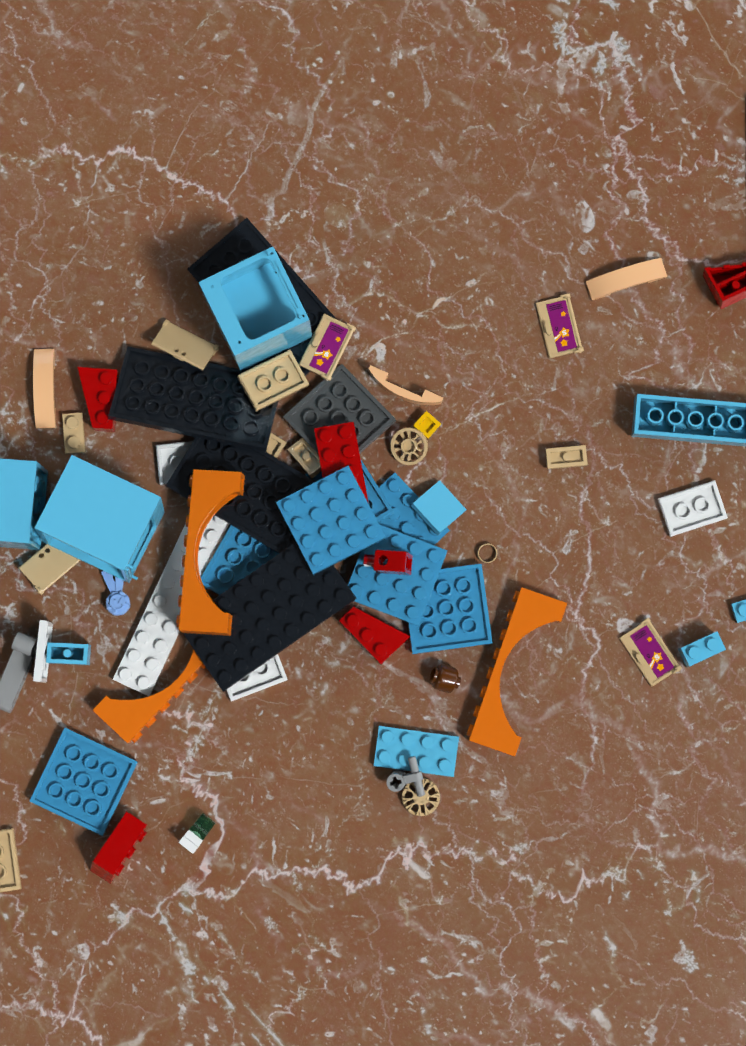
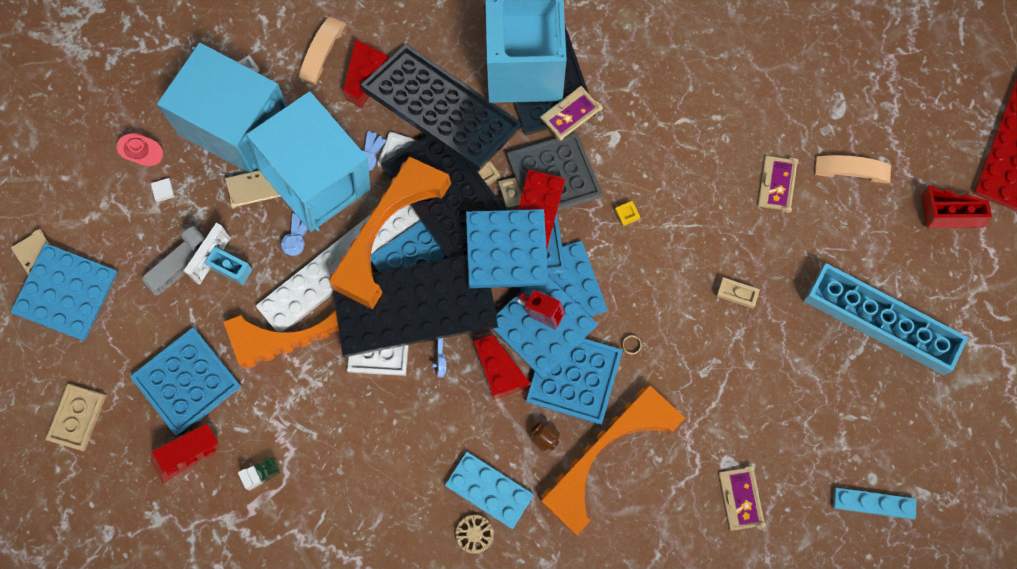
camera: 25 degrees right, 10 degrees down
tan plate [62,412,86,455] -> none
tan door [151,319,219,370] -> none
tan tile [237,350,309,412] -> none
light nougat slope [369,365,443,405] -> none
light grey piece [386,756,425,797] -> none
tan wheel [391,427,428,465] -> none
medium azure tile [411,480,467,535] -> none
white tile [657,480,728,537] -> none
medium azure brick [678,631,726,667] -> none
none -> light blue piece [362,131,386,171]
none -> light blue piece [432,338,446,378]

